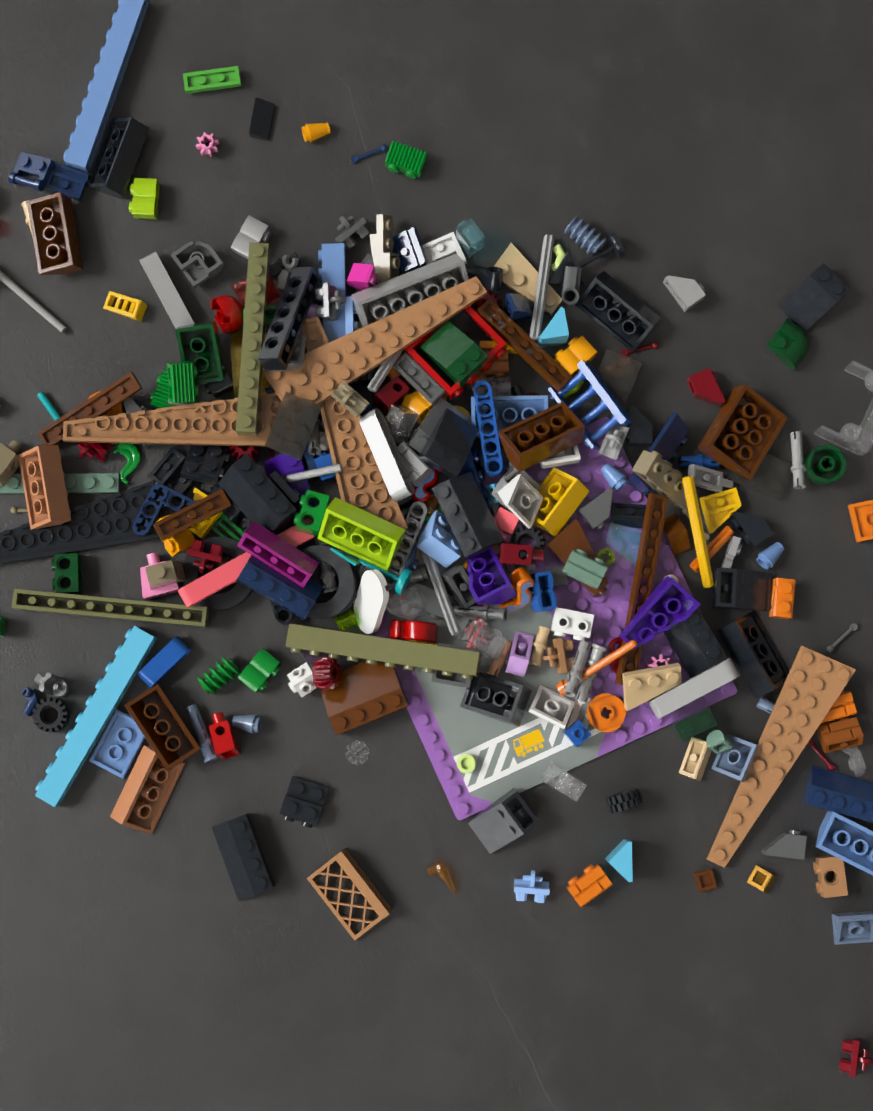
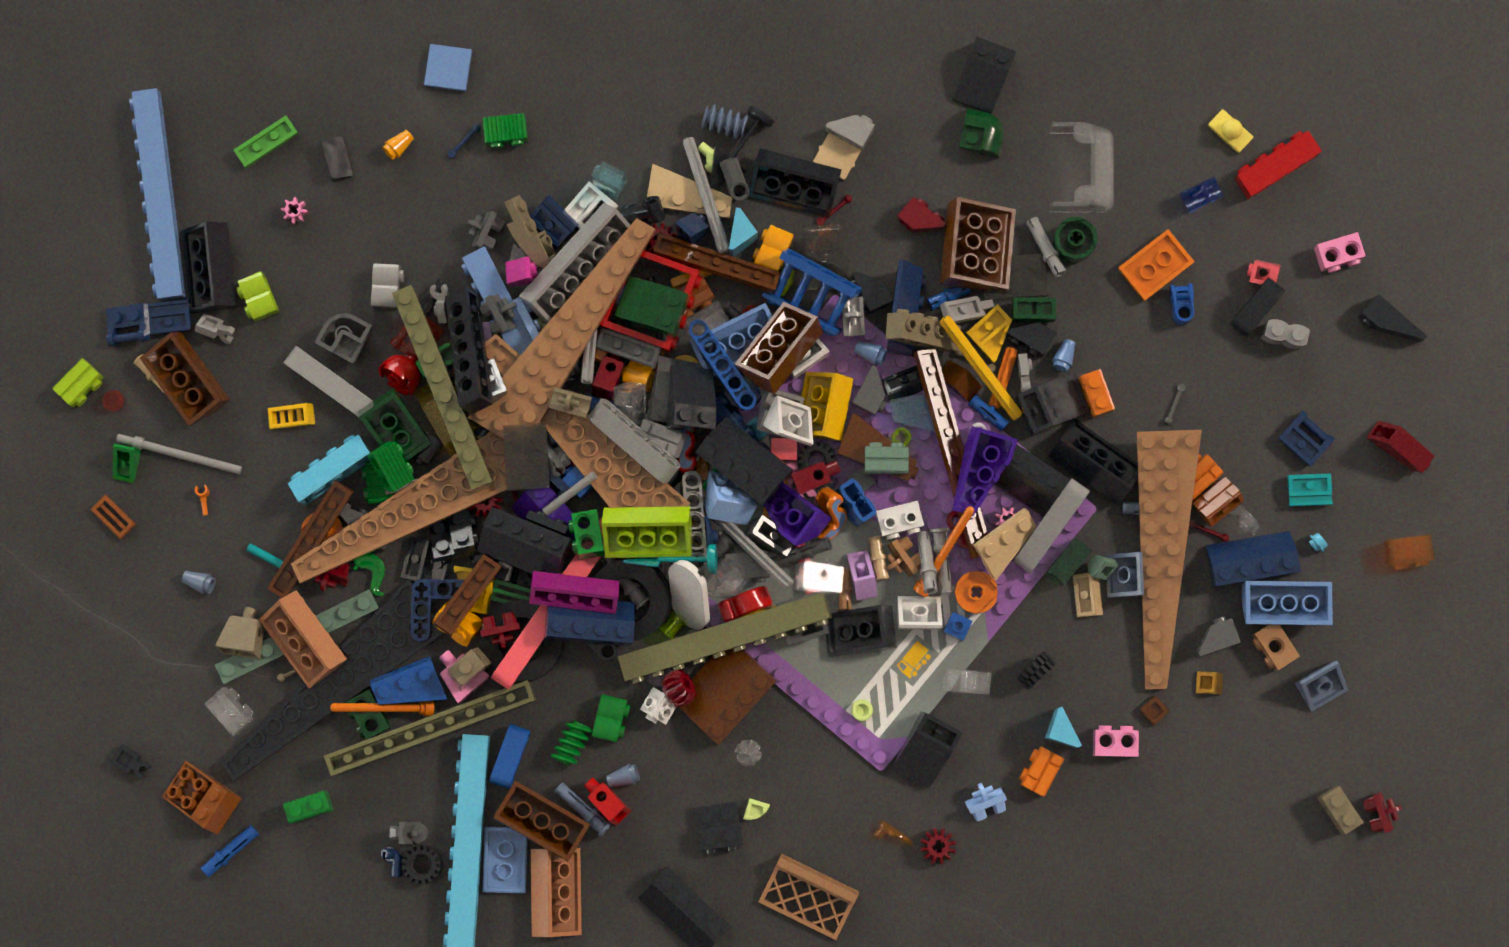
camera: 25 degrees left, 0 degrees up
none -> light grey plate [195,313,235,344]
none -> orange hand [195,485,210,515]
none -> medium azure slope [288,434,371,506]
none -> orange piece [330,700,434,716]
none -> blue wedge [370,656,447,704]
none -> medium blue tile [424,44,472,92]
none -> yellowish green tile [743,798,770,820]
none -> tan piece [813,133,861,181]
none -> dark red gear [920,828,956,865]
none -> blue pin [968,394,1009,432]
none -> dark green brick [1011,297,1056,323]
none -> bright pink brick [1093,726,1139,757]
none -> dark tan brick [1317,786,1364,834]

